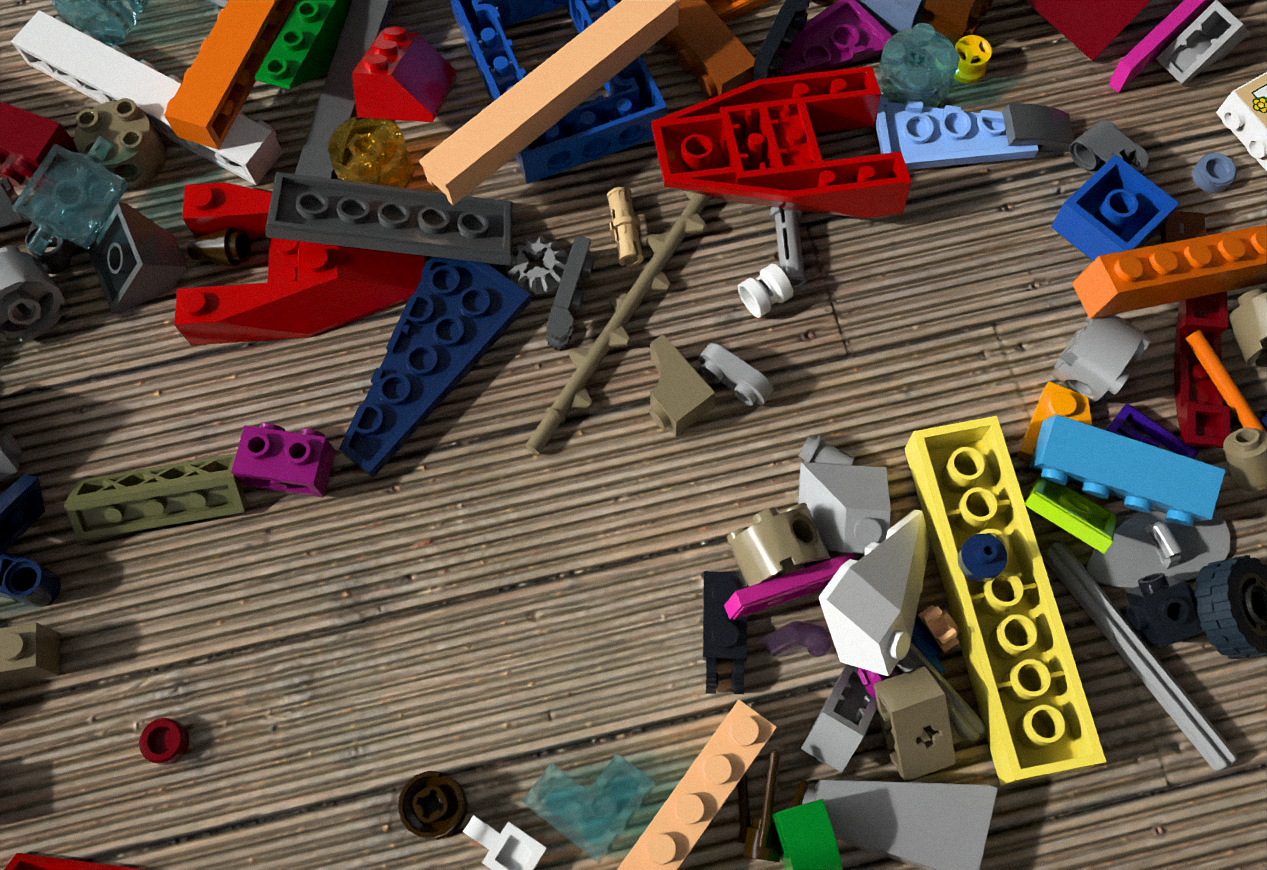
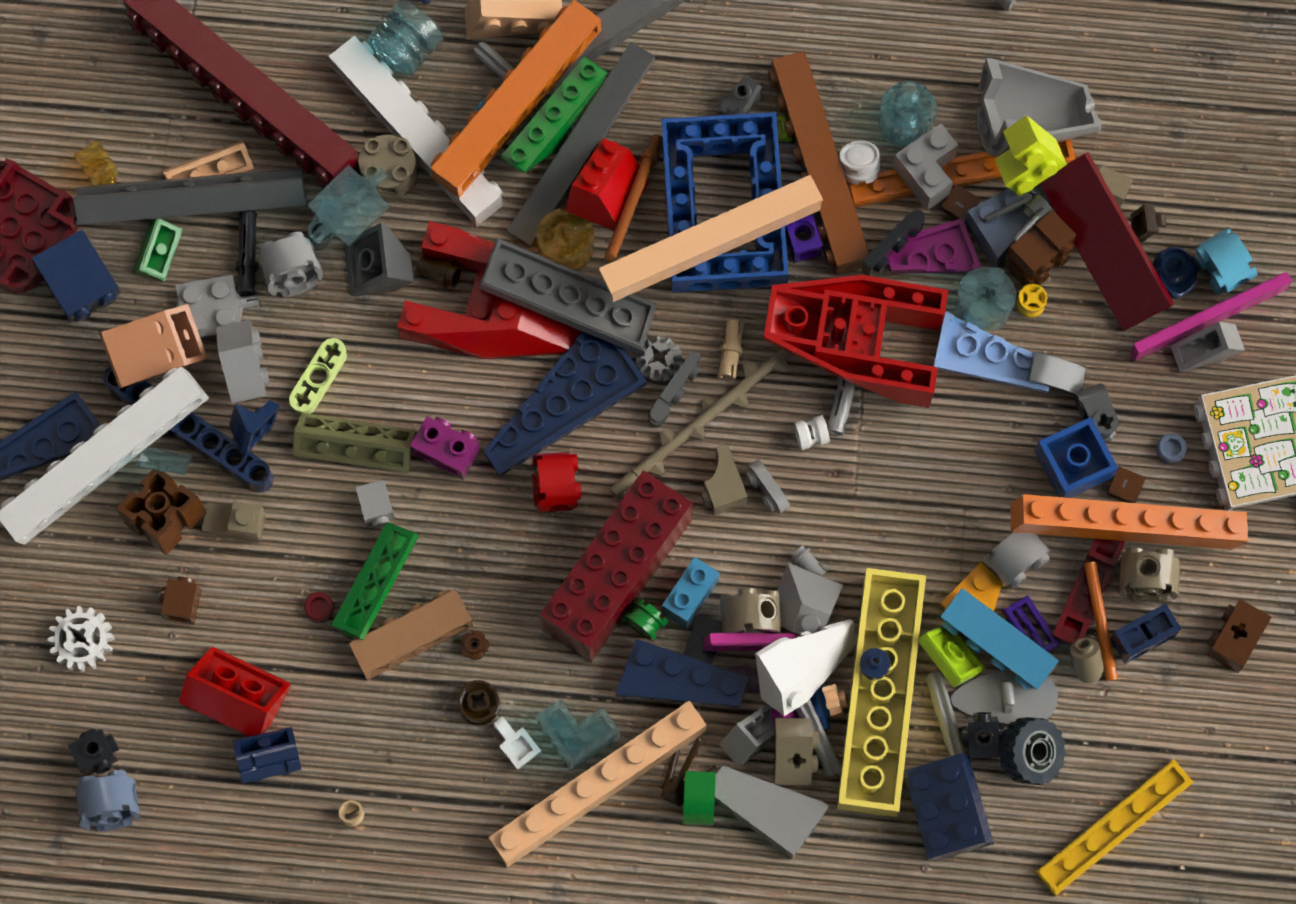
camera: 15 degrees right, 5 degrees up
none -> yellowish green beam [289,338,347,415]
none -> green fence [331,522,419,640]
none -> medium nougat brick [349,589,474,681]
none -> light grey brick [355,479,395,529]
none -> reddish brown plate [460,631,489,660]
none -> red brick [532,452,581,513]
none -> dark red brick [540,470,693,663]
none -> dark orange bar [604,134,662,262]
none -> dark blue wing [616,639,749,708]
none -> green wheel [621,597,668,642]
none -> dark azure brick [662,557,720,629]
none -> dark purple brick [785,215,823,263]
none -> dark blue brick [904,753,994,861]

